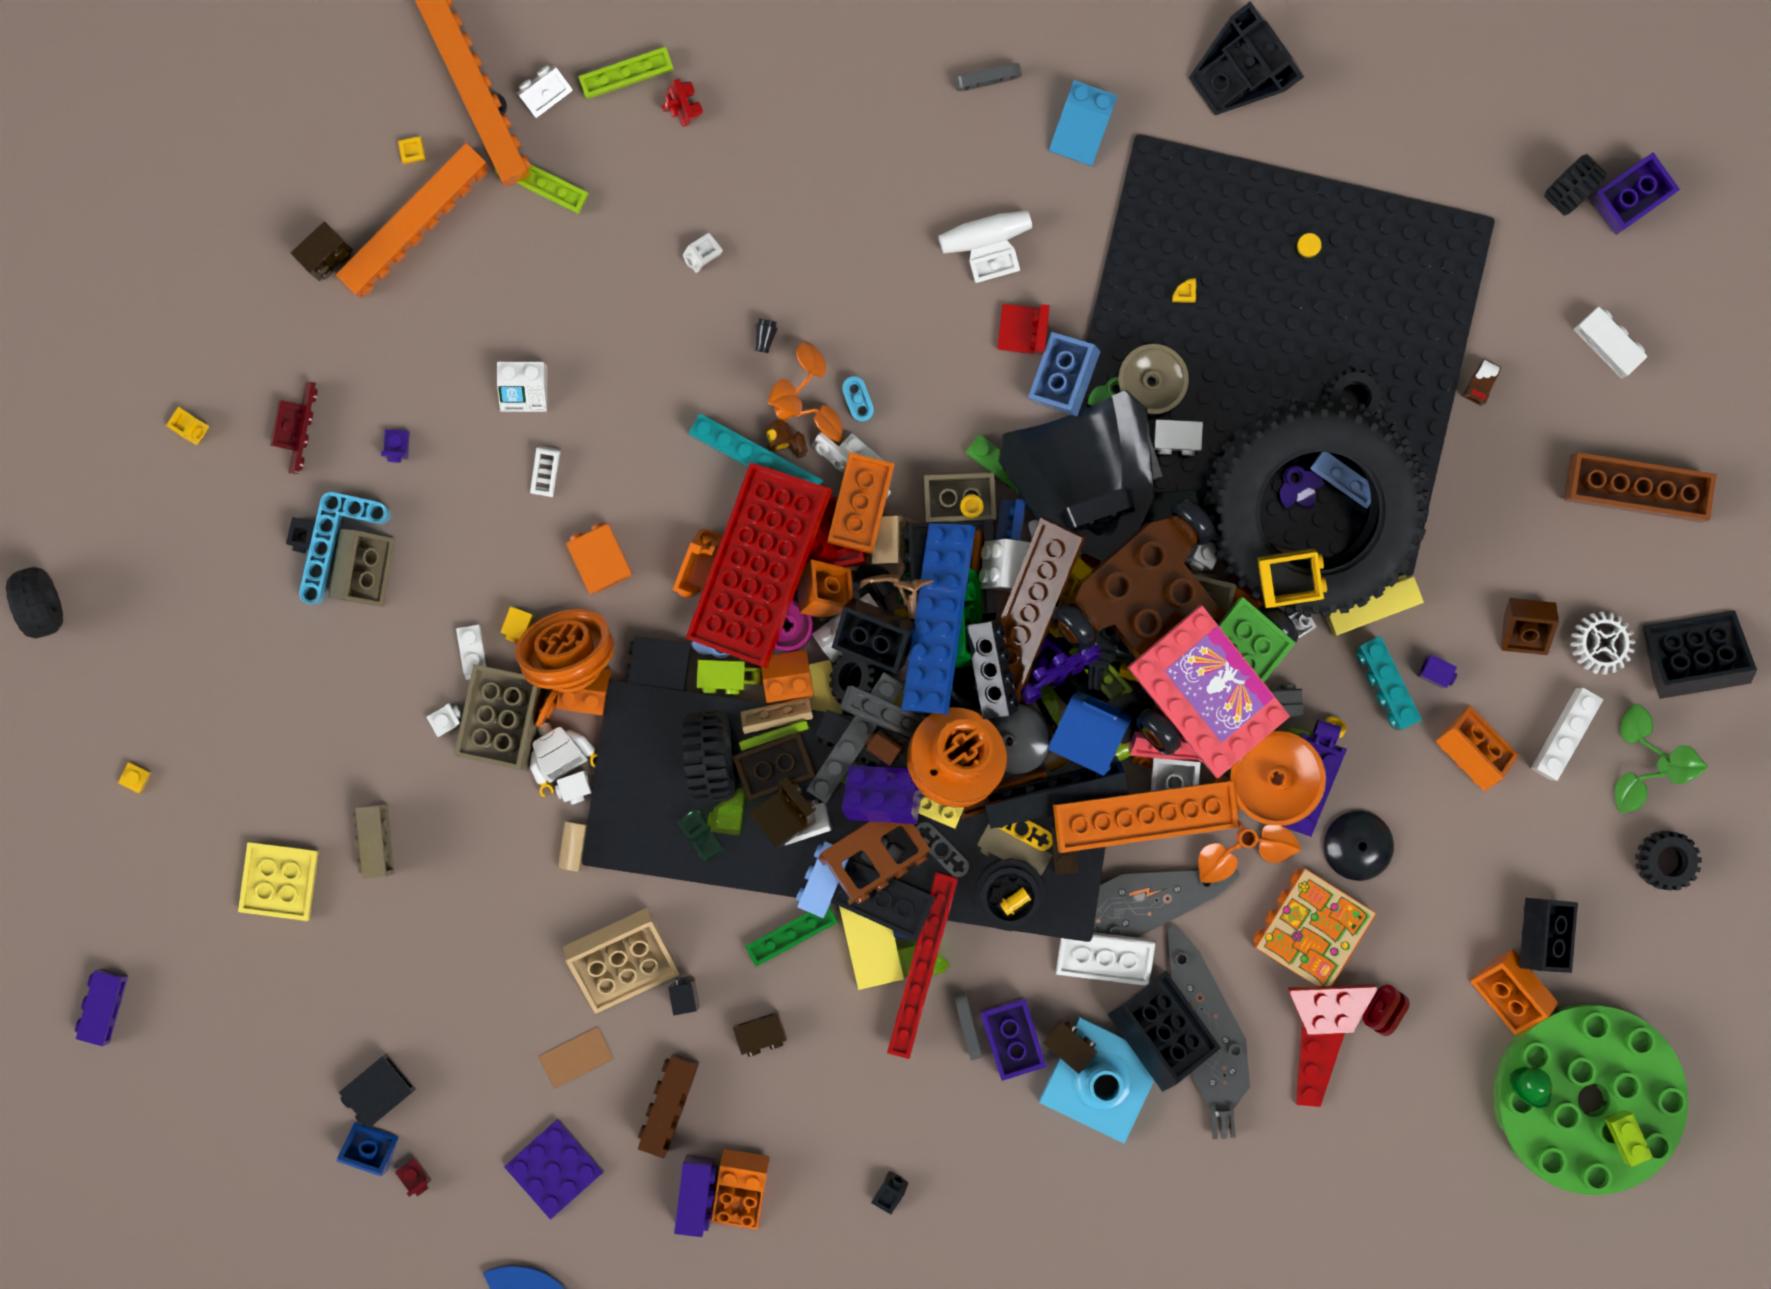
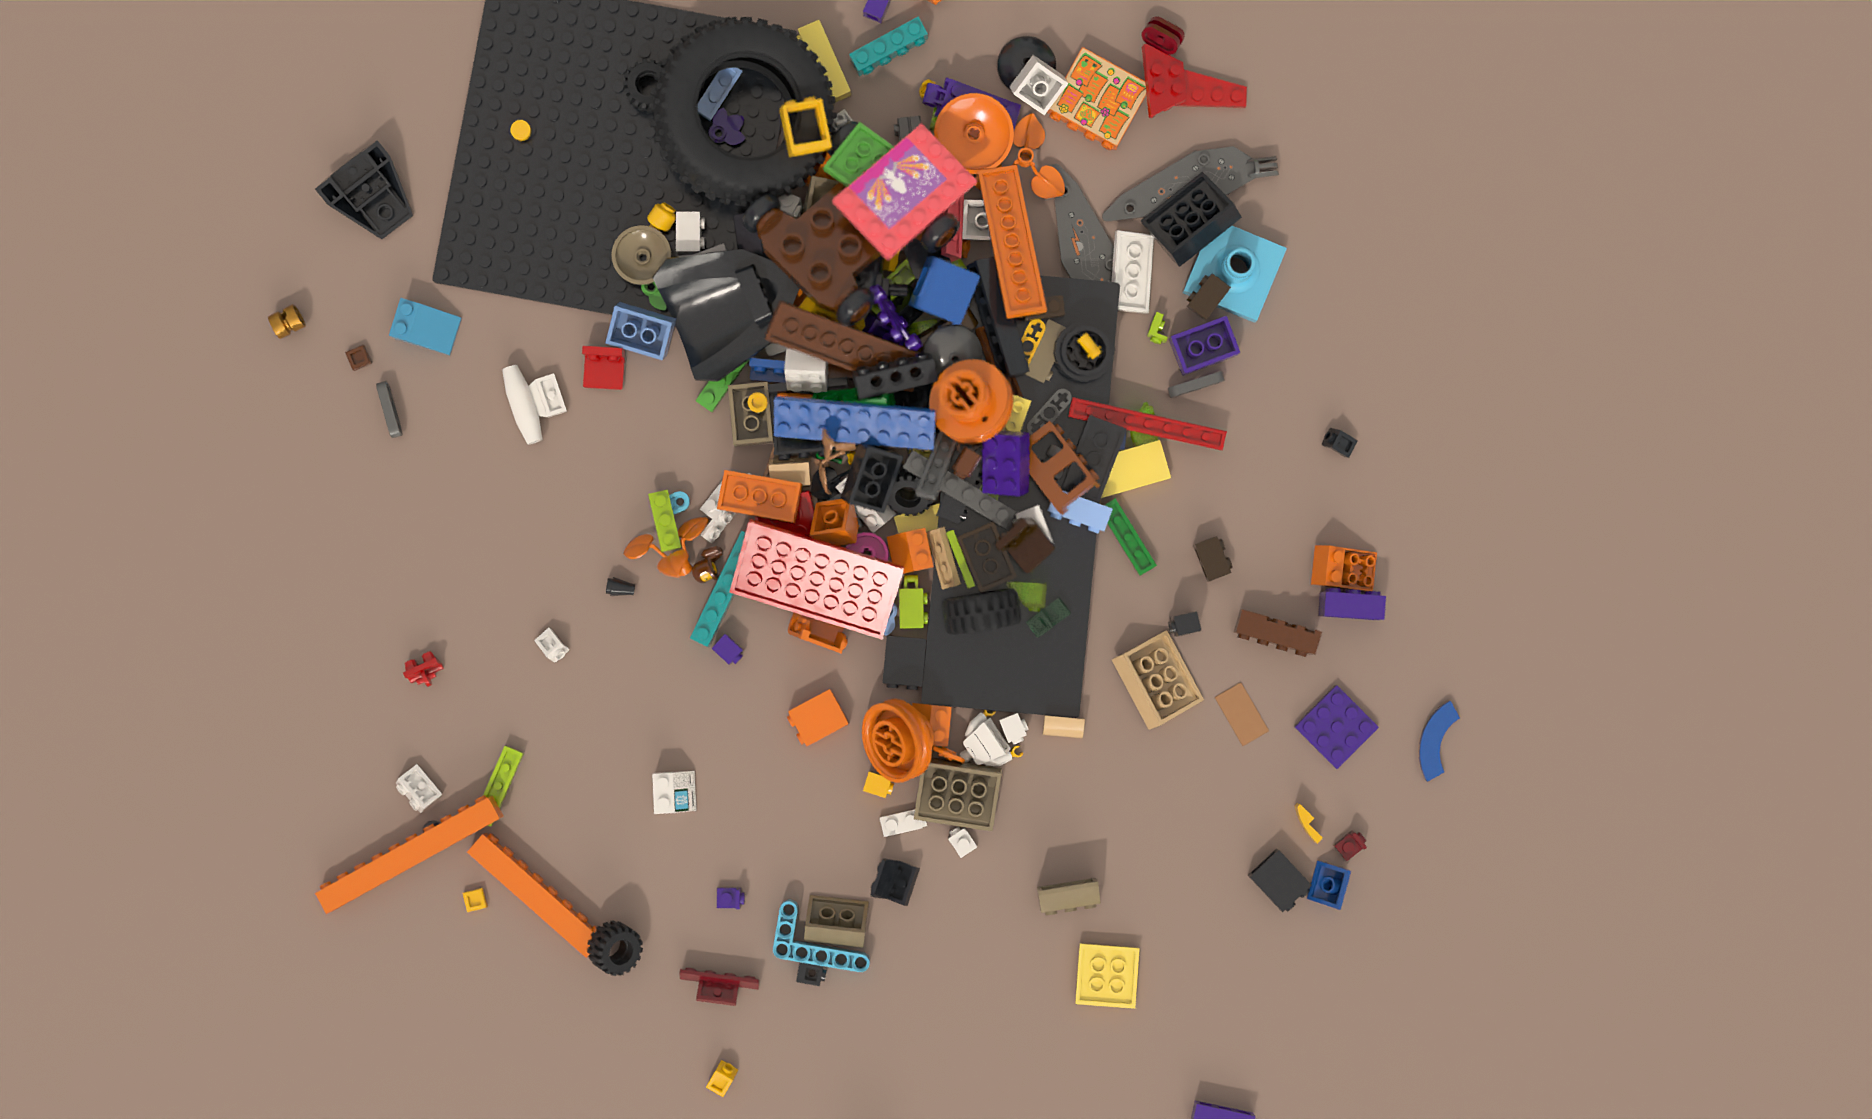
camera: 90 degrees left, 0 degrees up
yellow plate [118,762,152,793] -> none
dark brown brick [291,221,353,281] -> none
white slope [530,446,561,497] -> none
lime plate [578,47,674,100] -> none
yellow tile [1172,278,1196,303] -> none
none -> reddish brown tile [345,345,372,371]
none -> black tyre [587,921,643,976]
none -> yellow head [647,202,676,232]
none -> lime plate [648,490,681,552]
none -> dark purple brick [711,634,744,665]
none -> black bracket [871,858,920,906]
none -> white brick [1010,55,1068,115]
none -> lime bracket [1147,312,1168,344]
none -> yellow slope [1295,803,1323,844]

